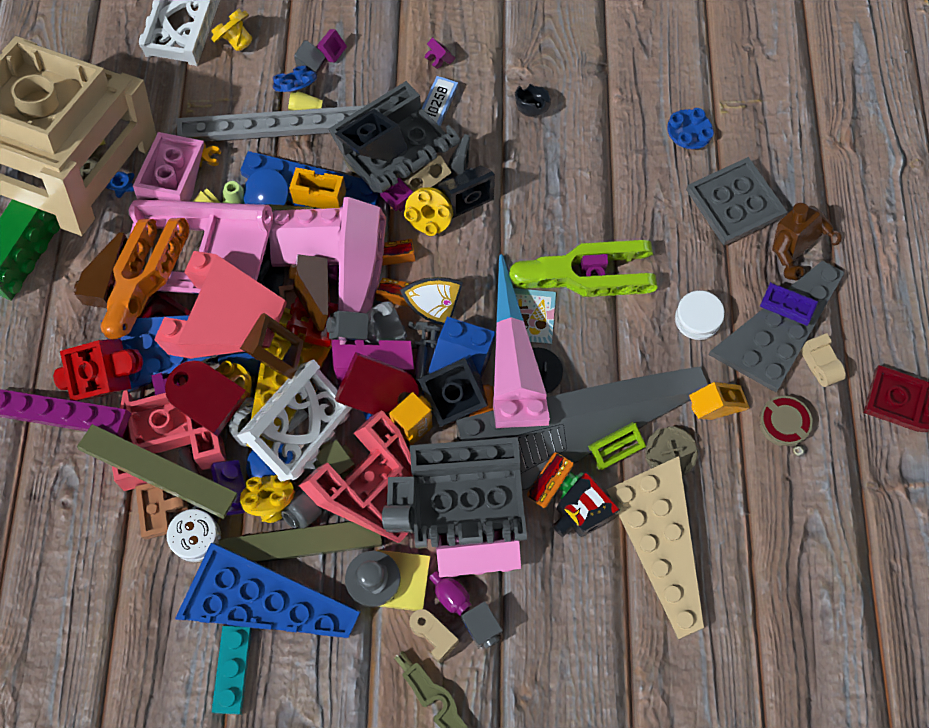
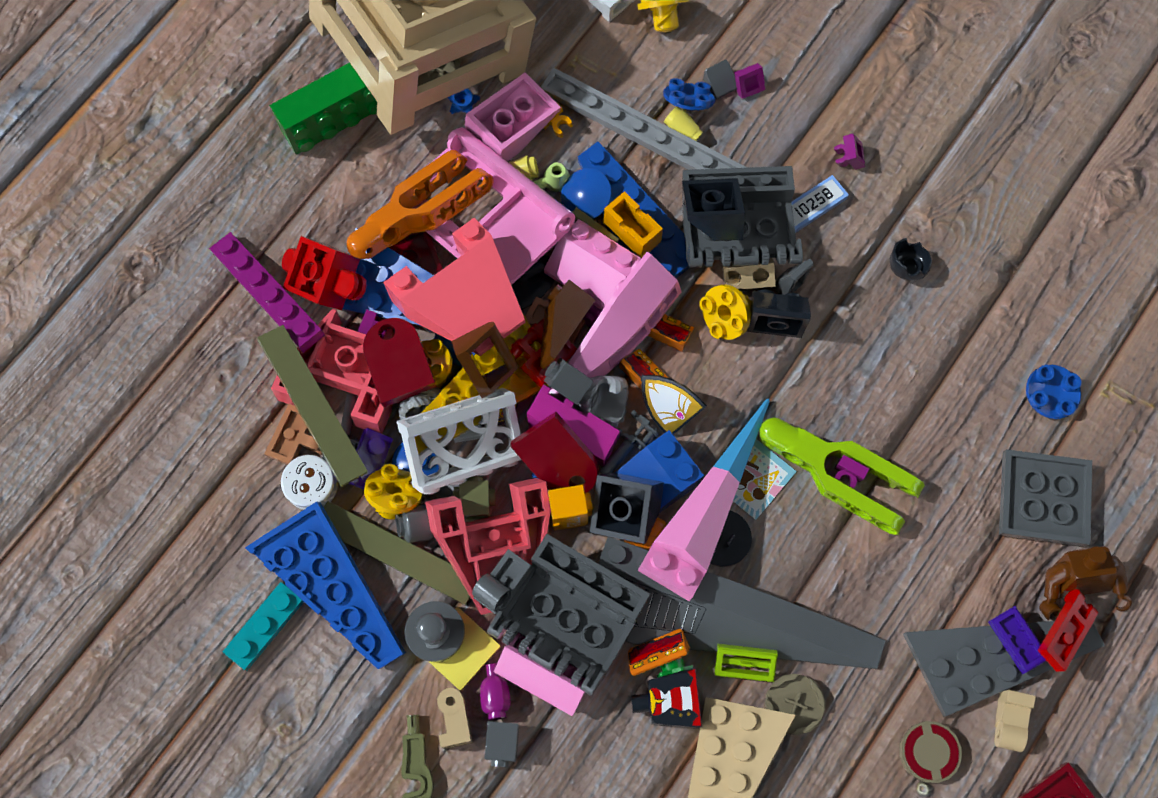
camera: 35 degrees right, 5 degrees up
reddish brown slope [74,232,128,308] -> none
magenta tile [380,178,413,212] -> none
white head [675,290,725,340] -> none
light orange slope [689,382,750,420] -> none
none -> red plate [1038,589,1098,672]

